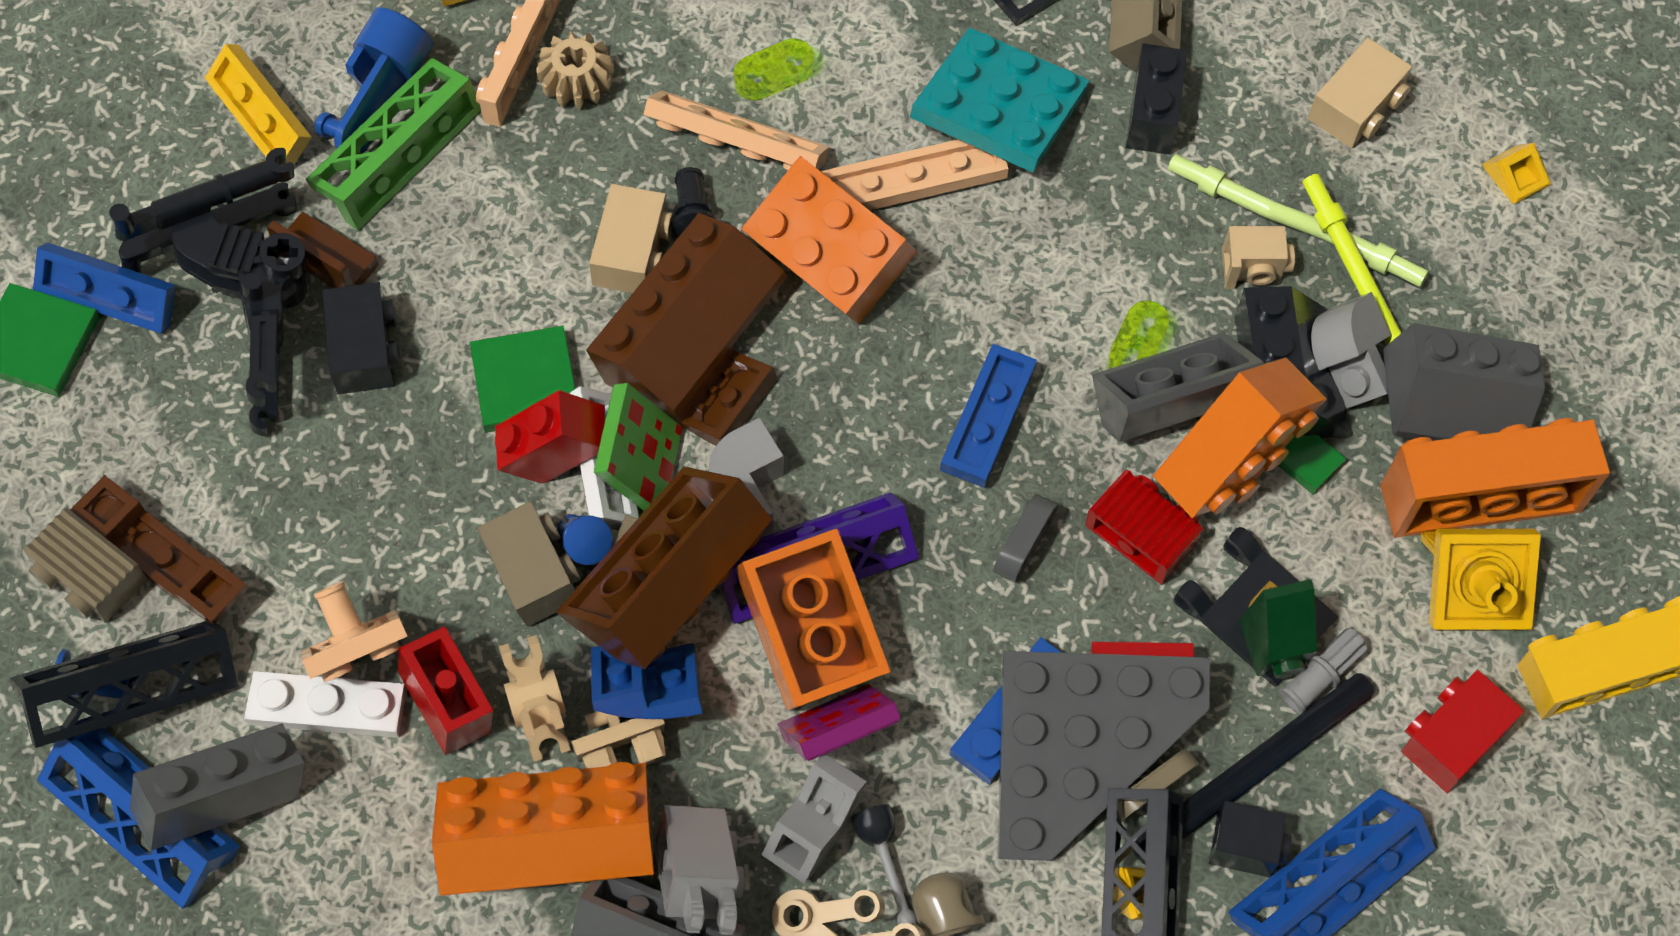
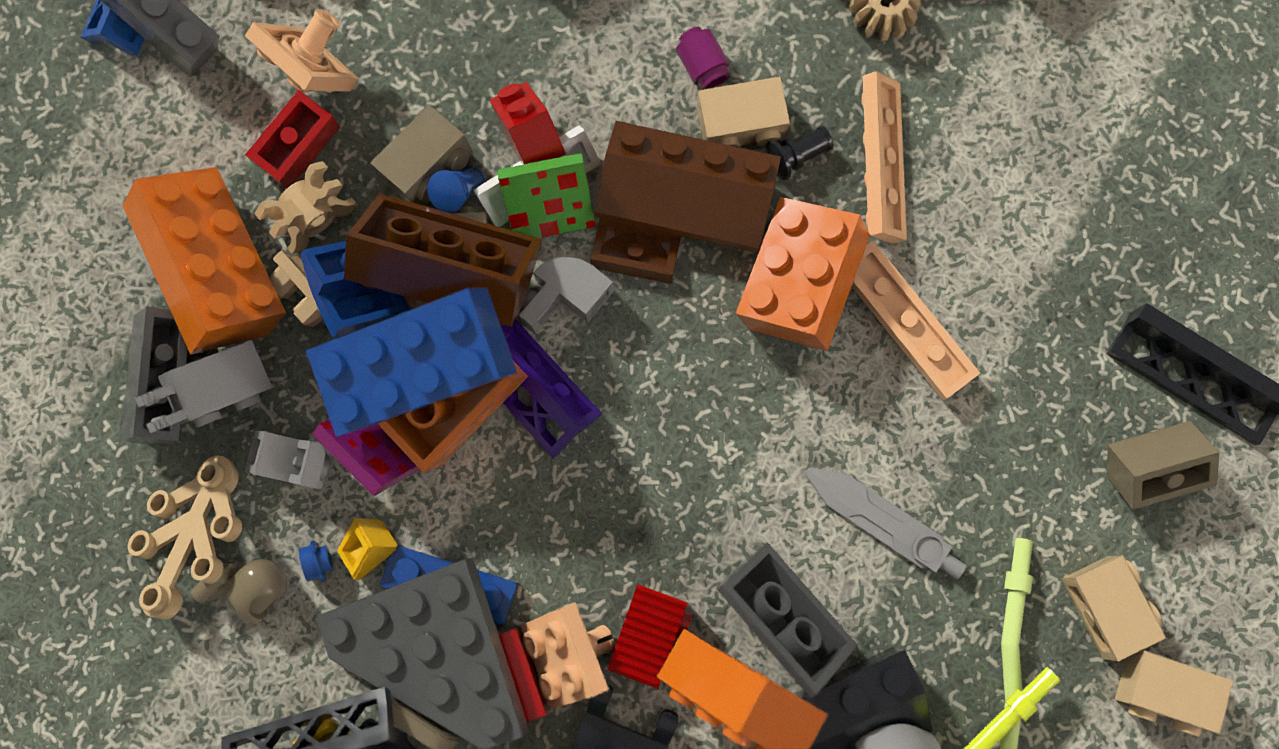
camera: 75 degrees right, 15 degrees up
white plate [244,671,407,738] -> none
green tile [469,325,575,433] -> none
clear neon green beam [733,38,814,101] -> none
hinge [851,804,917,925] -> none
teal plate [910,27,1090,173] -> none
blue plate [940,344,1037,488] -> none
dark grey beam [993,493,1058,583] -> none
clear neon green beam [1106,300,1169,370] -> none
black brick [1125,43,1187,155] -> none
tan brick [1222,226,1295,289] -> none
none -> blue plate [299,540,333,582]
none -> blue brick [306,287,517,437]
none -> yellow slope [337,518,398,580]
none -> light nougat plate [520,602,615,709]
none -> magenta brick [675,26,731,90]
none -> light grey piece [806,467,967,580]
none -> tan brick [1061,555,1166,661]

